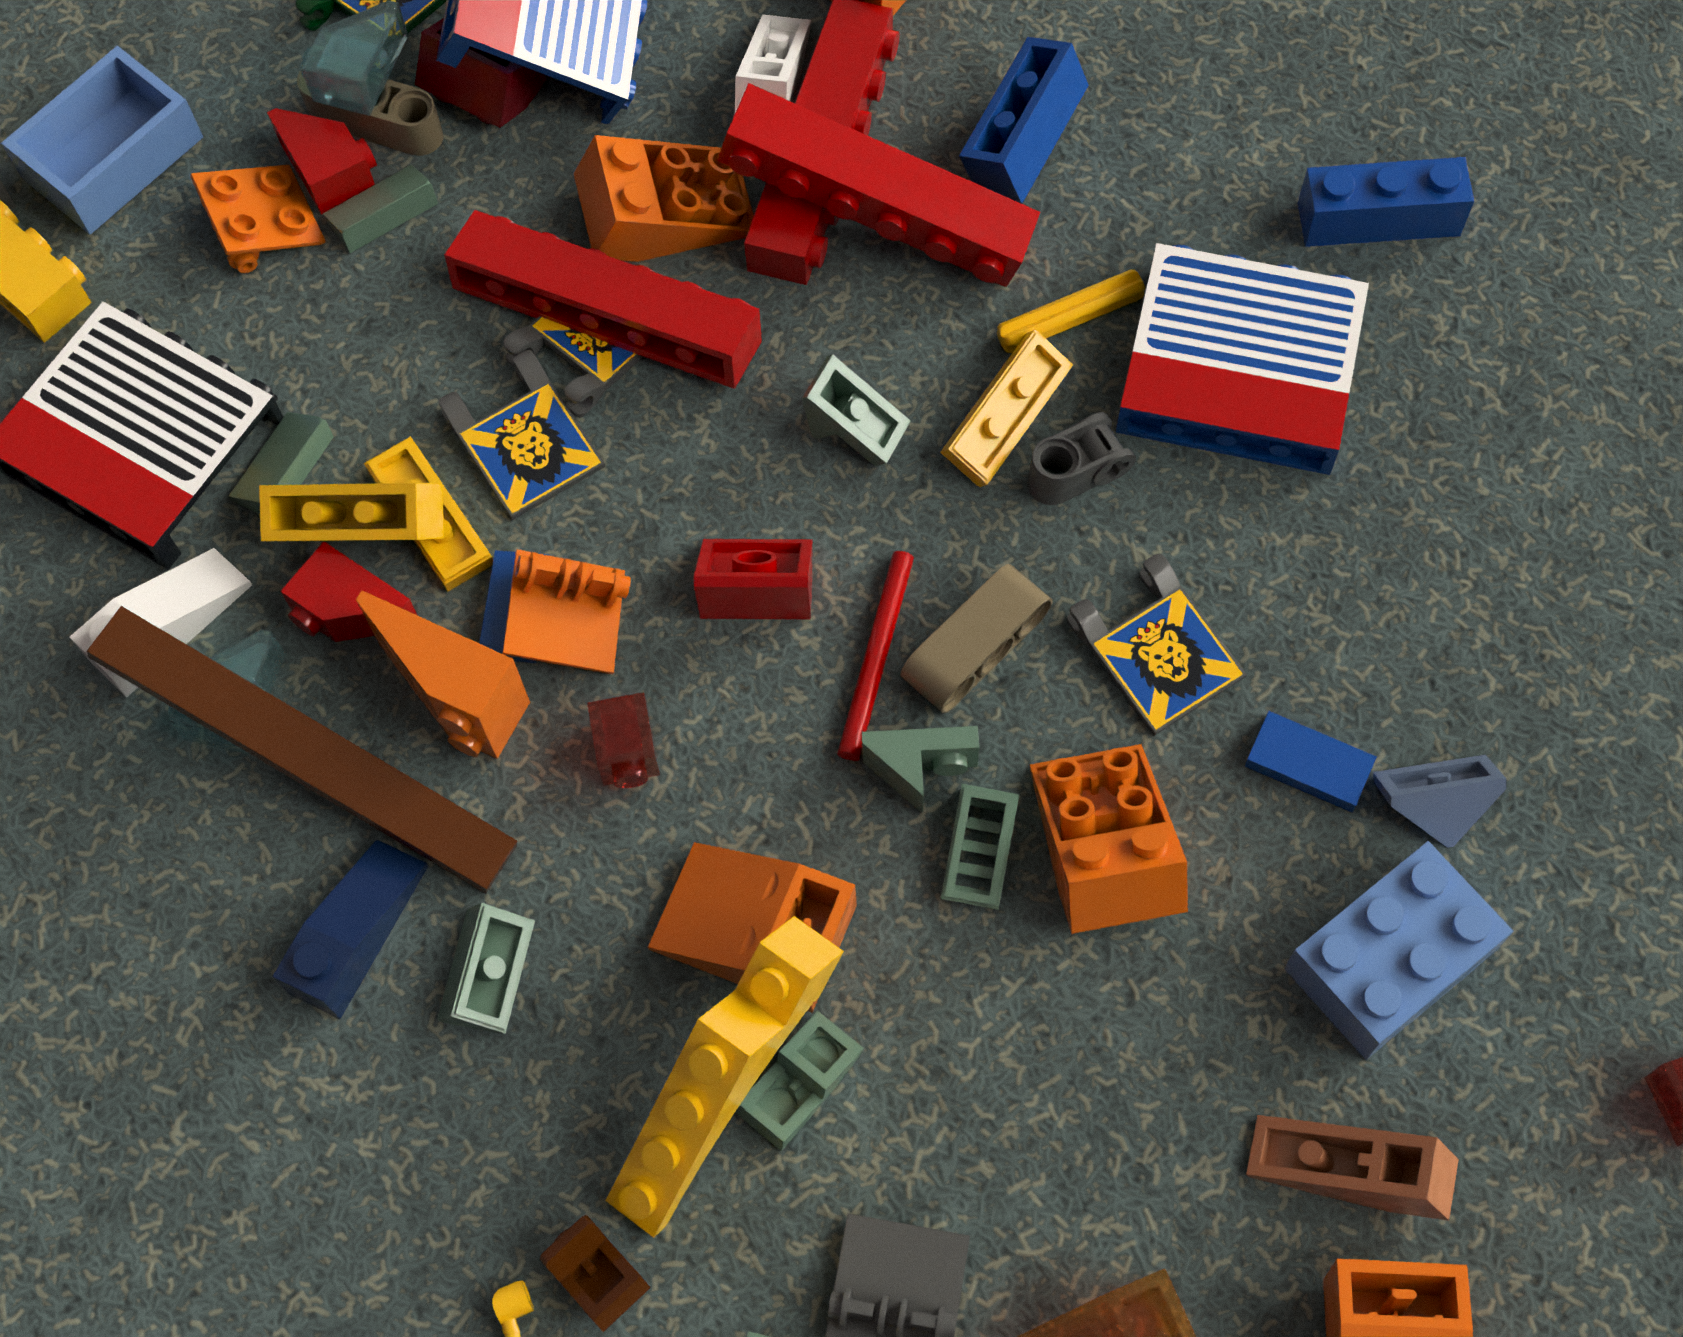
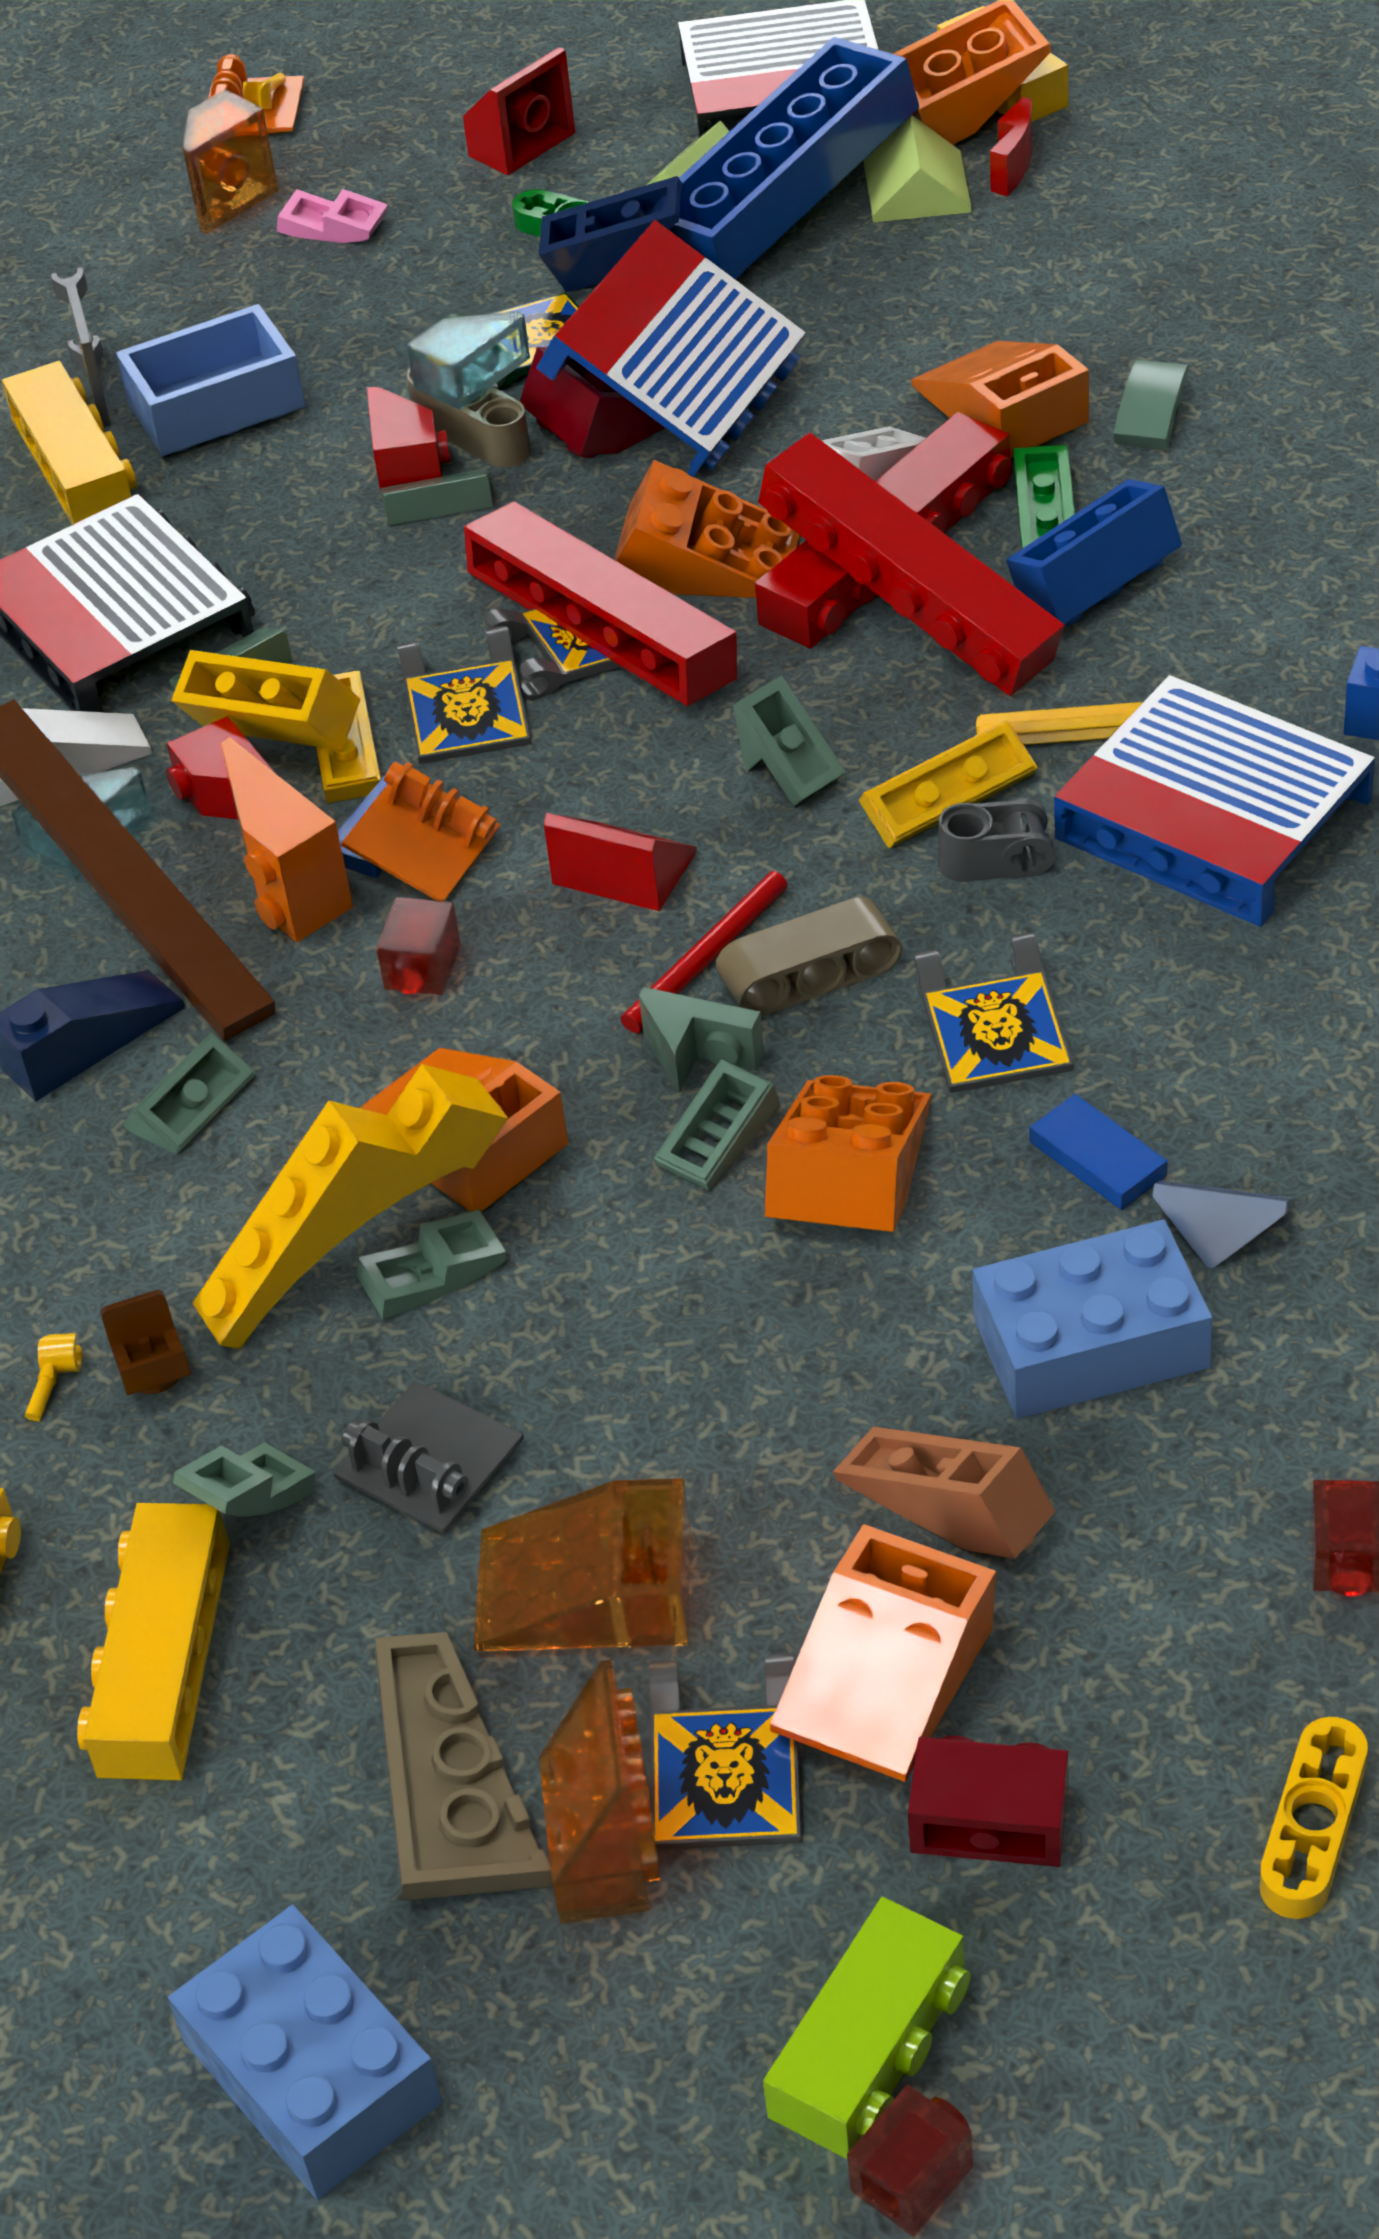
camera: 25 degrees right, 20 degrees down
orange hinge [190,165,326,273] -> none
none -> green plate [1013,445,1075,549]

